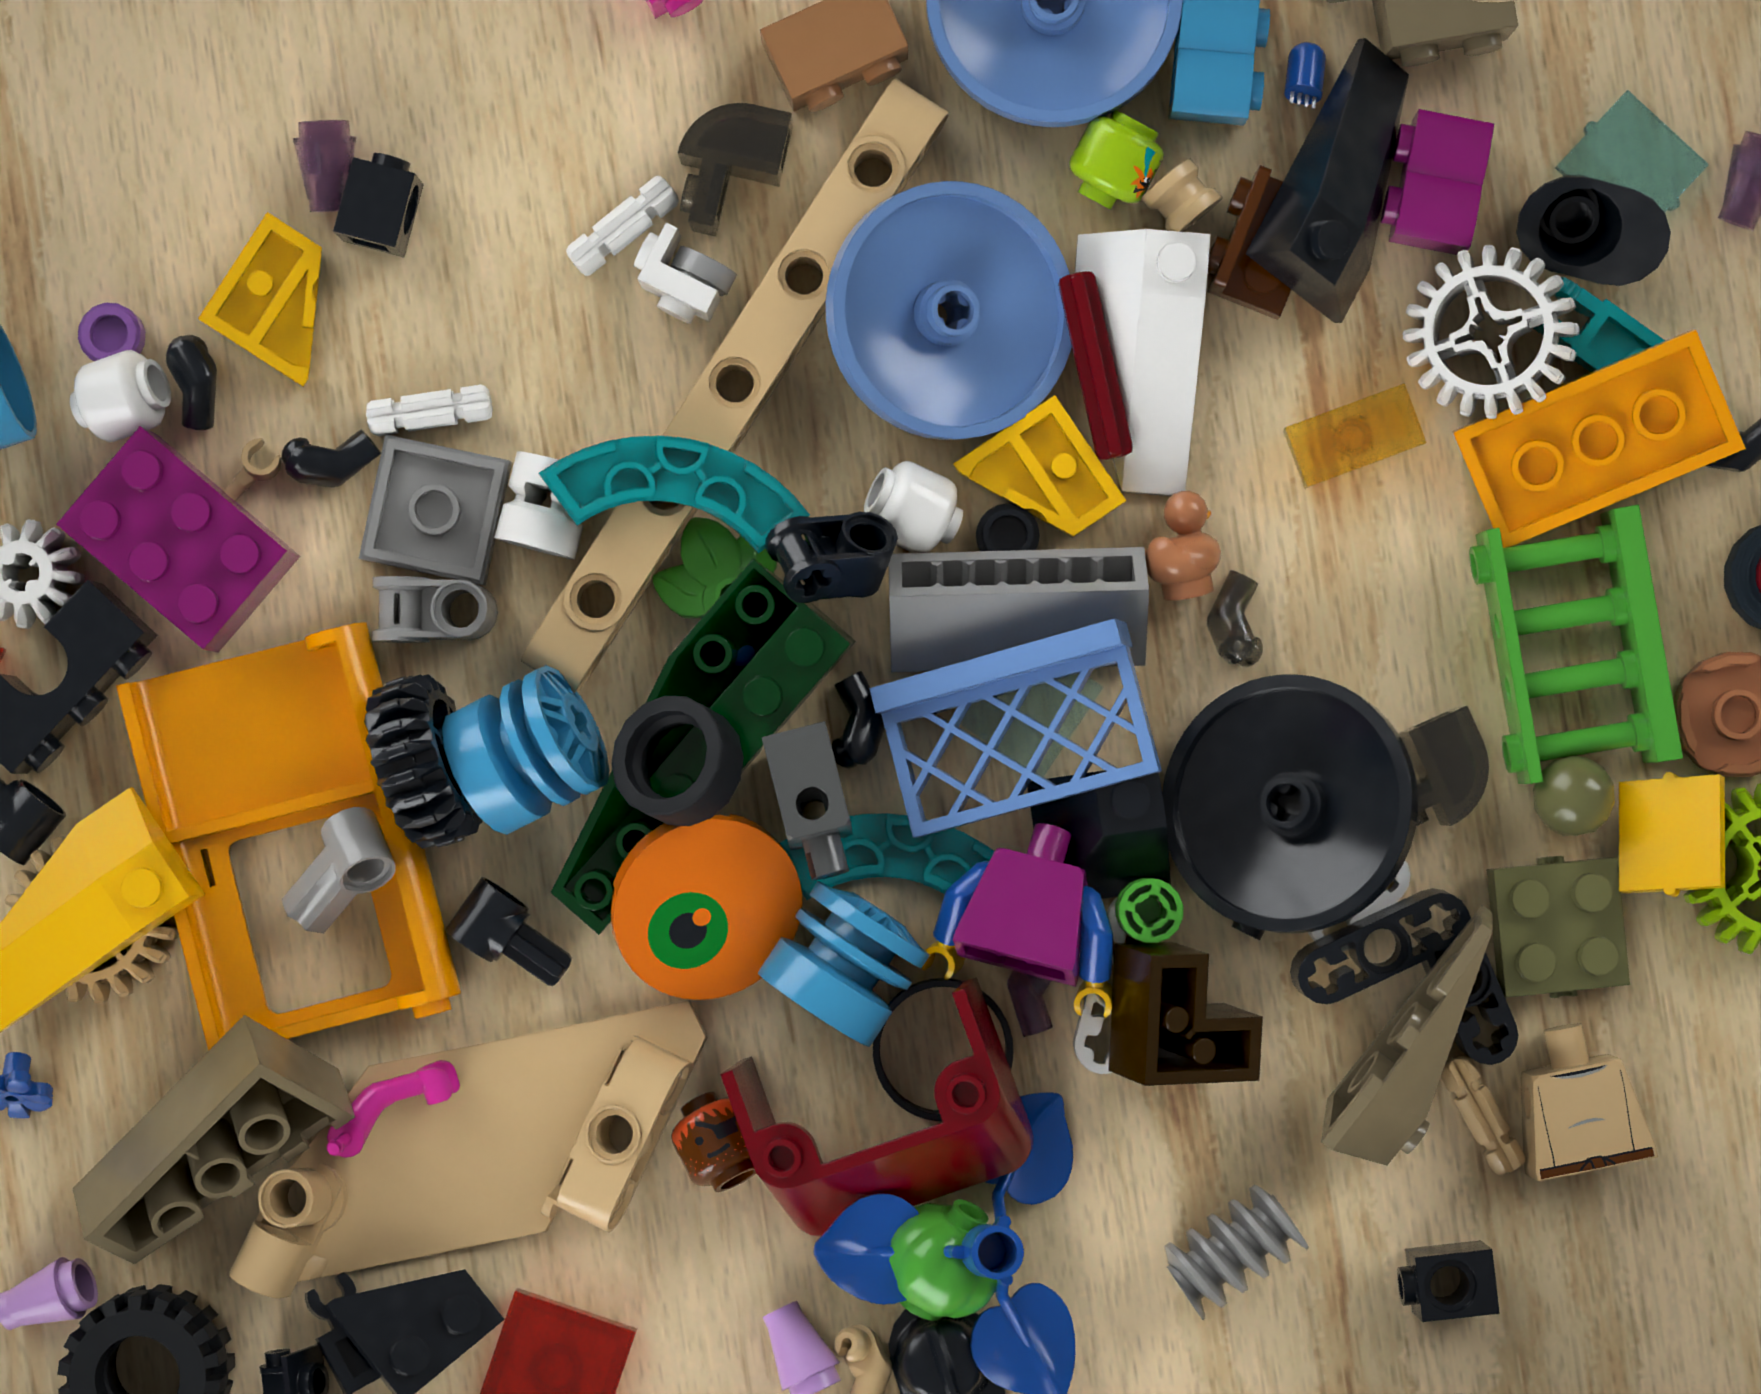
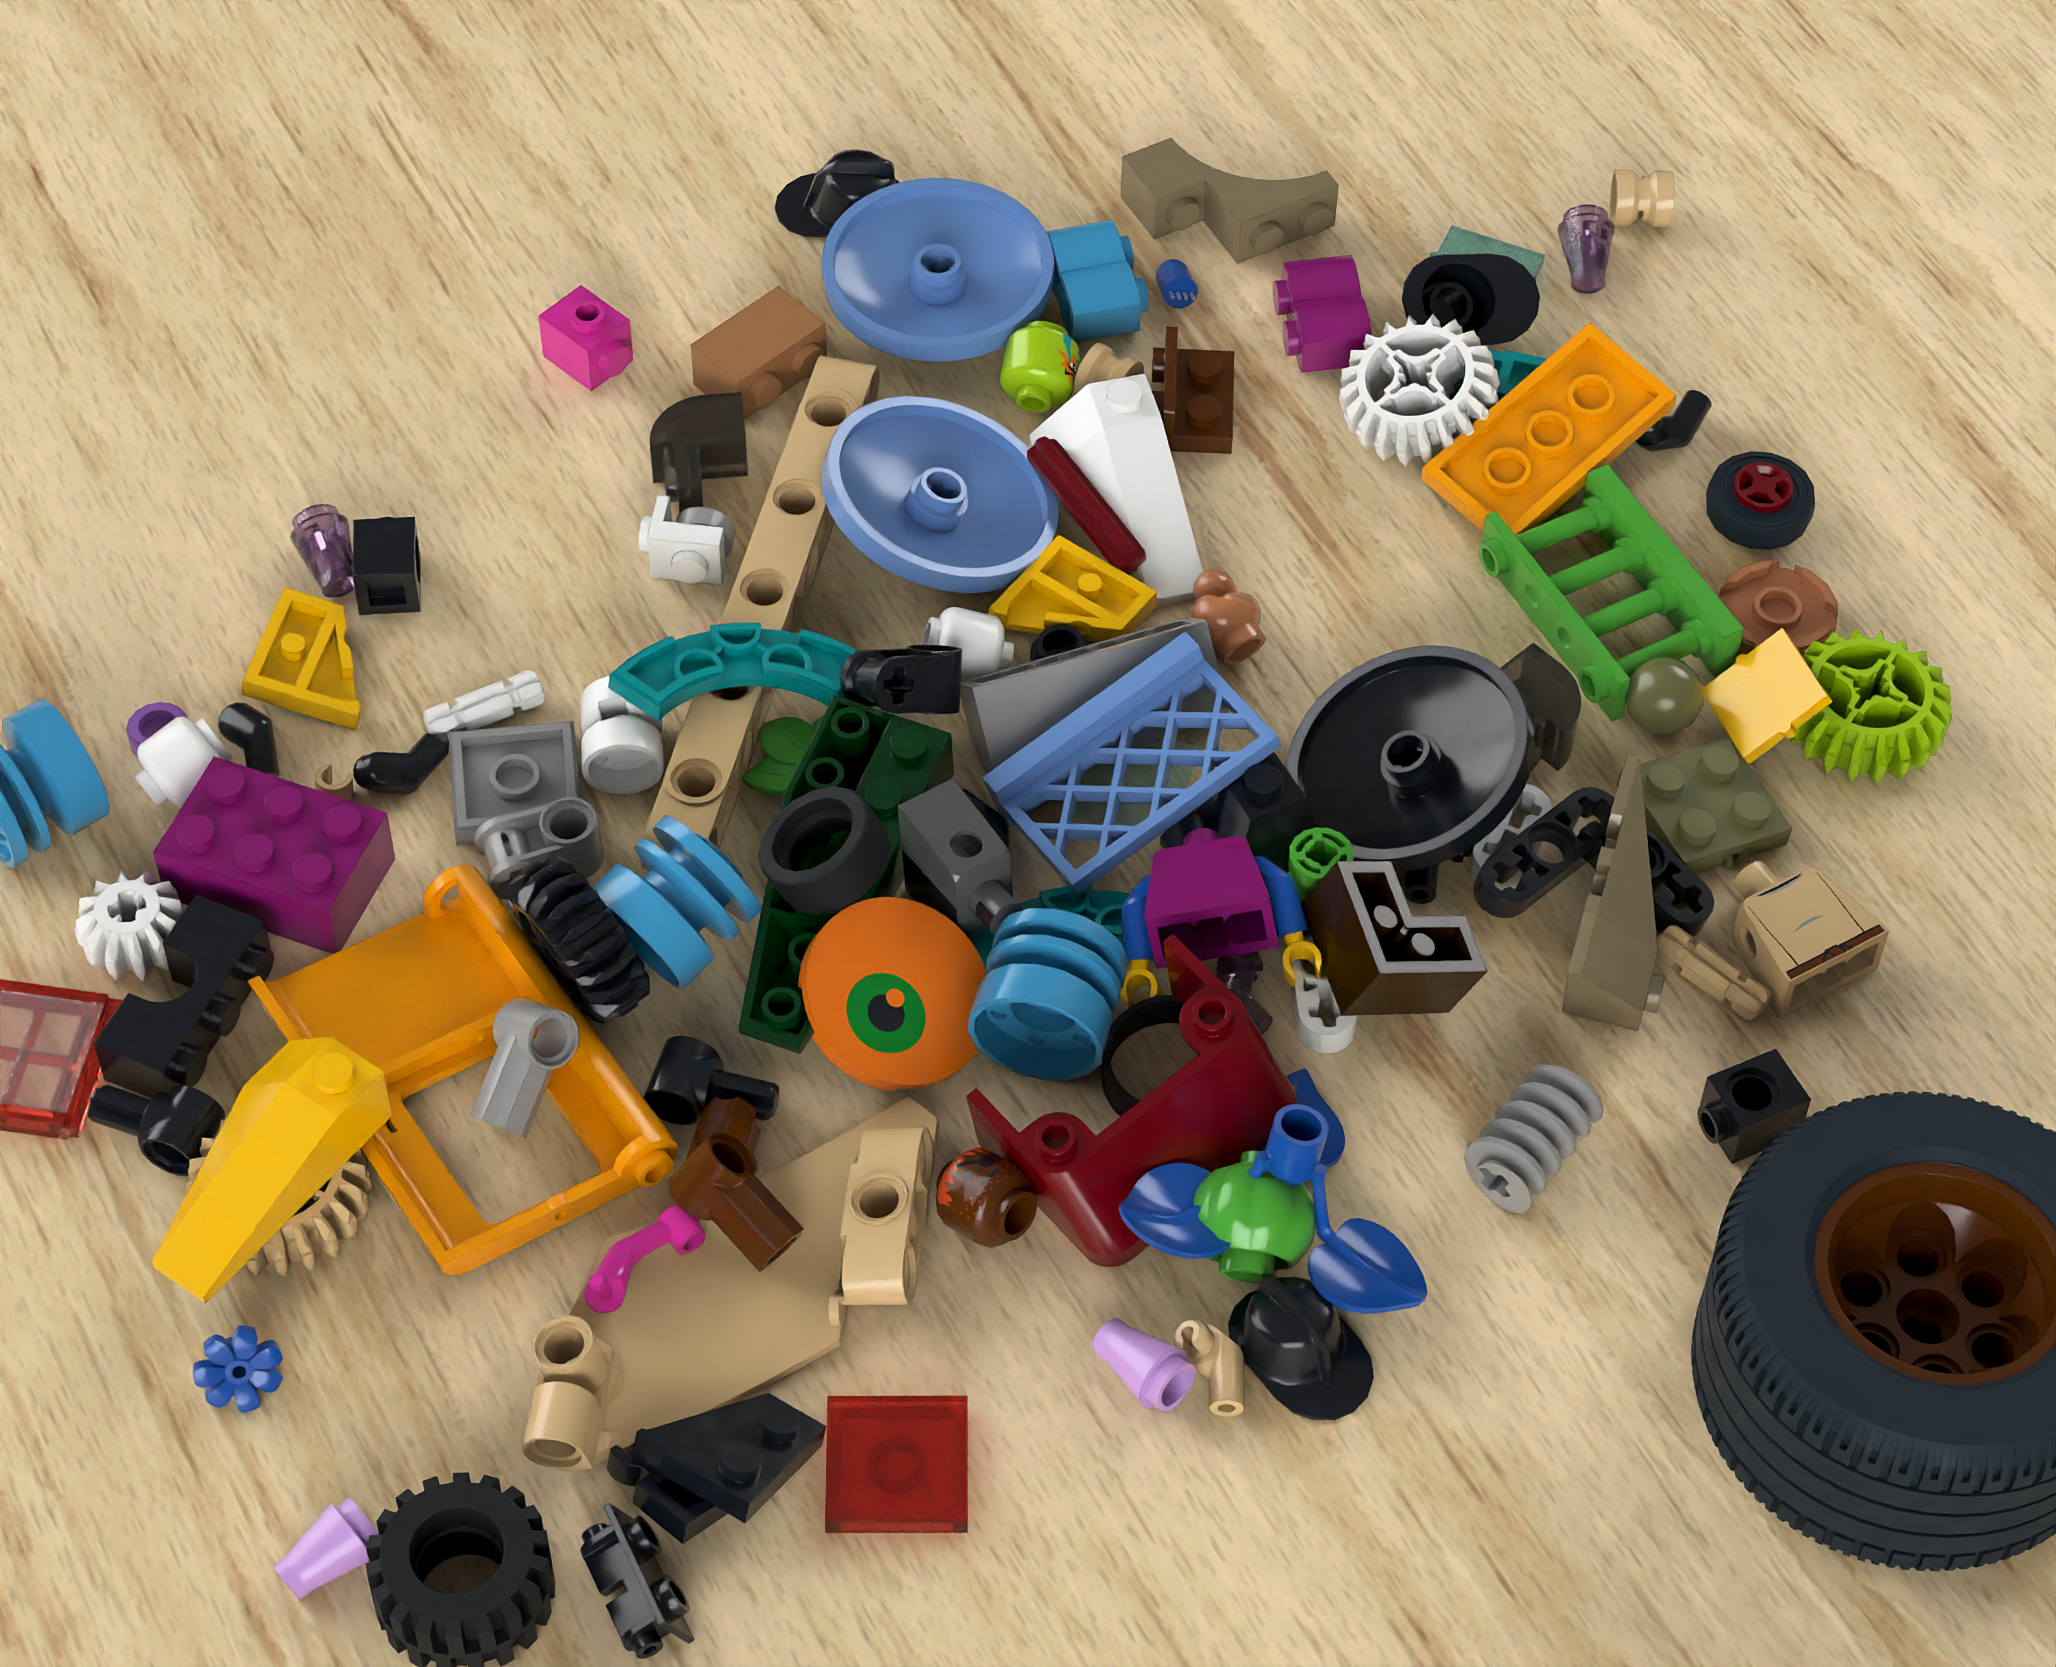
camera: 20 degrees left, 35 degrees down
dark tan wedge [72,1015,355,1264] -> none
white axle [566,176,679,276] -> none
clear smoke arm [1207,570,1263,668] -> none
black wedge [1245,38,1409,323] -> none
clear yellow plate [1283,383,1427,489] -> none
none -> reddish brown piece [668,1096,804,1272]

